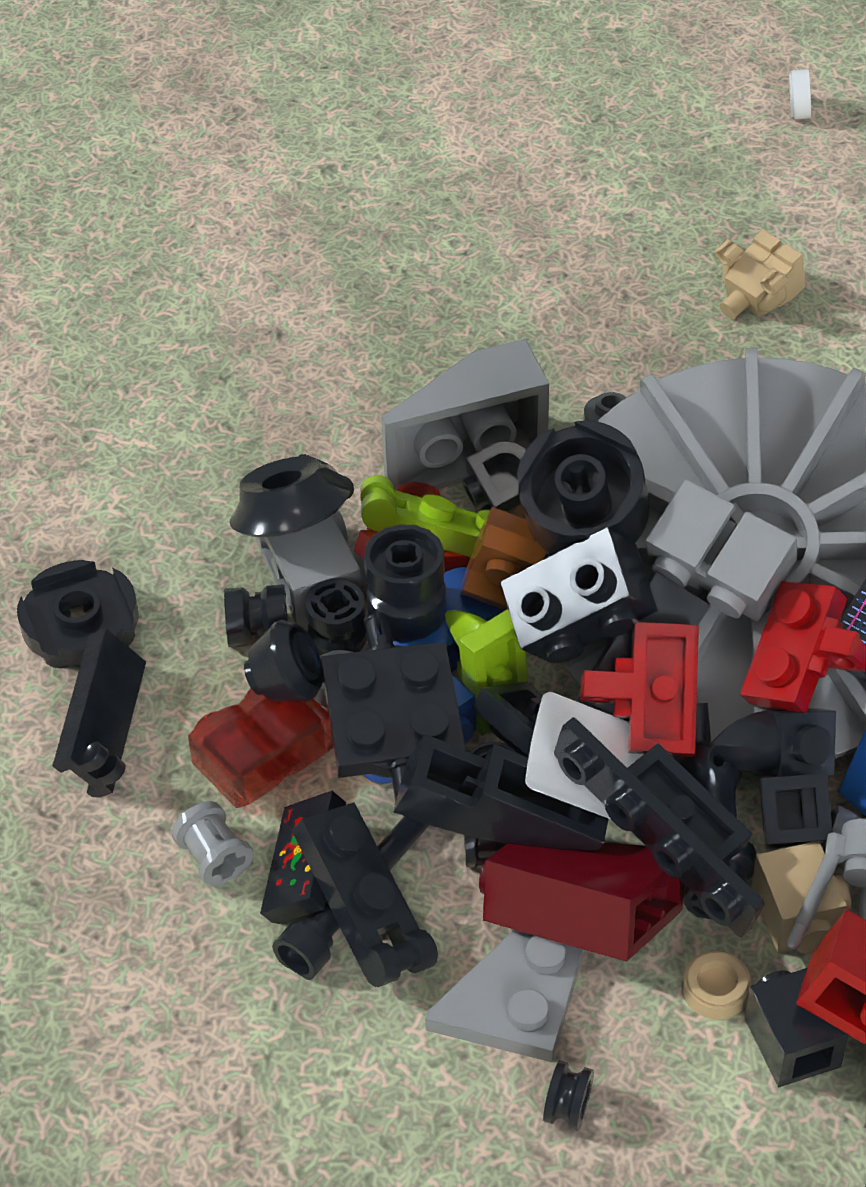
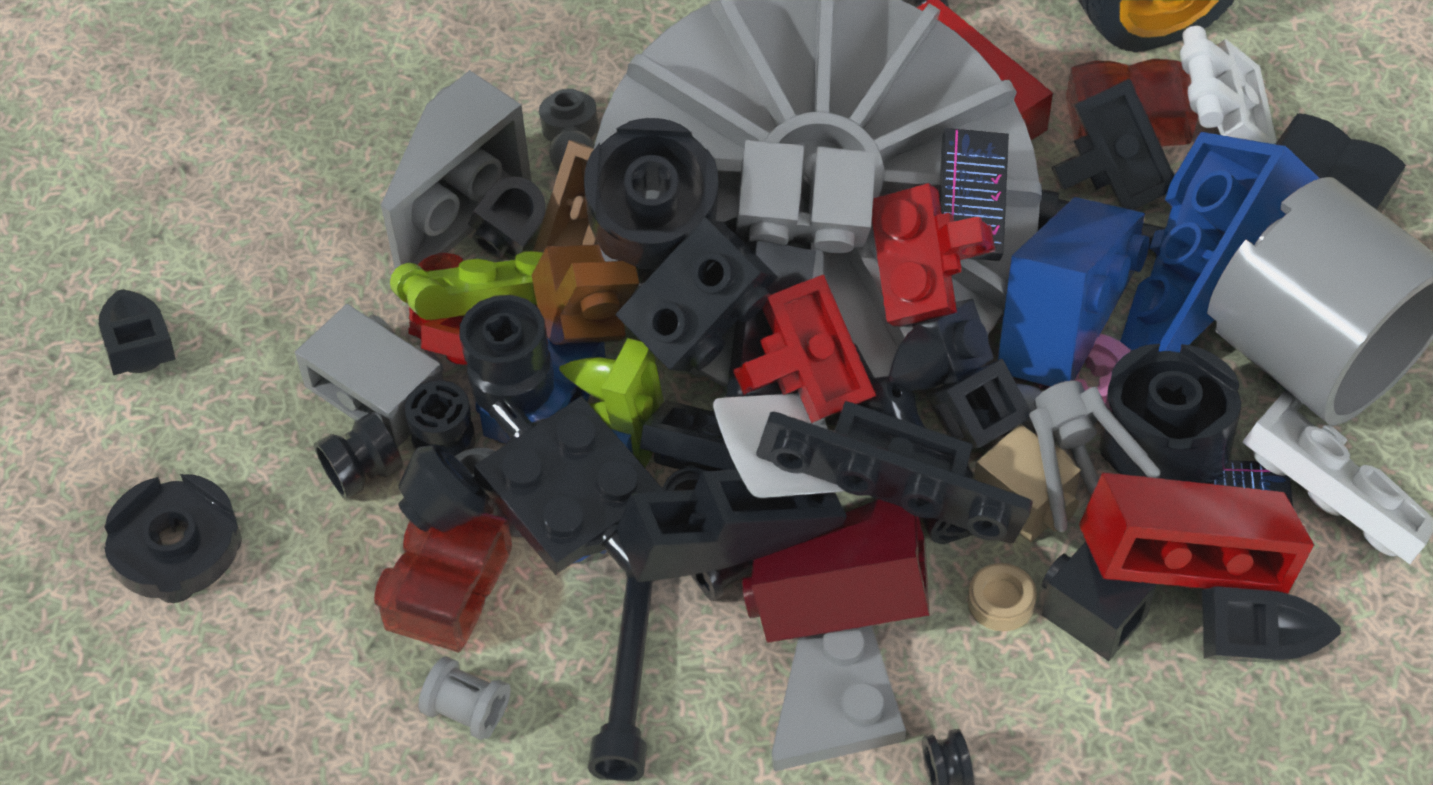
camera: 30 degrees left, 5 degrees up
black hinge [52,628,146,798] -> none
black piece [229,454,354,537] -> none
black tile [260,790,346,924] -> none
black plate [291,802,438,987] -> none
none -> black plate [99,289,176,375]

